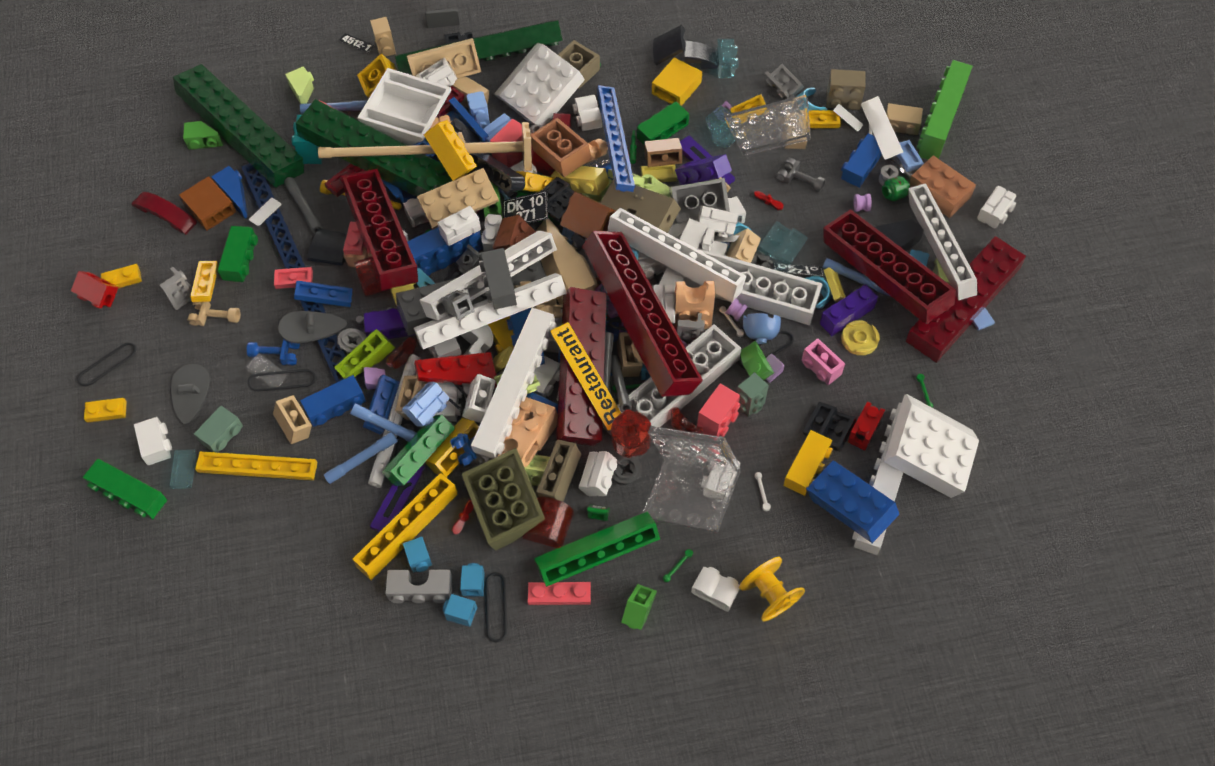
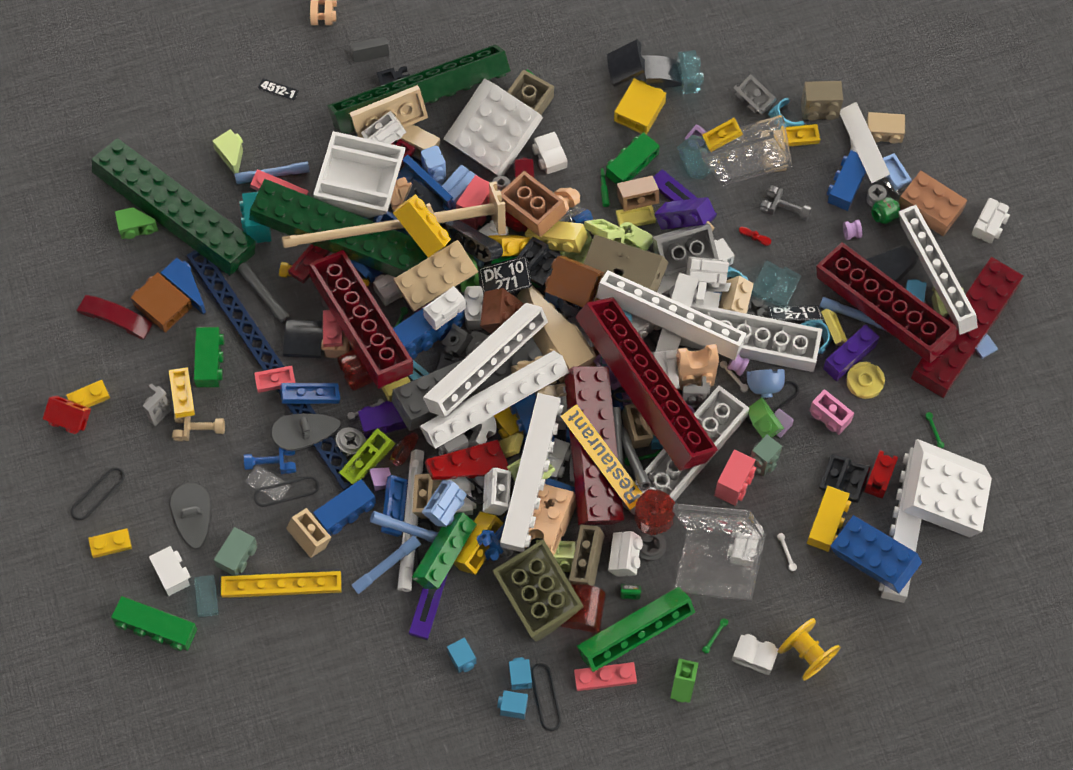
camera: 10 degrees left, 5 degrees up
white sticker [249,198,282,226] -> none
yellow brick [352,473,458,580] -> none
yellow slope [357,54,397,98] -> none
tan brick [370,17,396,57] -> none
light grey arch [386,570,452,603] -> none
dark grey brick [441,290,474,320] -> none
red piece [452,500,474,534] -> none
dark grey brick [479,248,517,310] -> none
plate [597,85,635,192] -> none
clear red helmet [671,407,703,442] -> none
white sticker [833,104,863,131] -> none
bright green brick [916,60,973,160] -> none

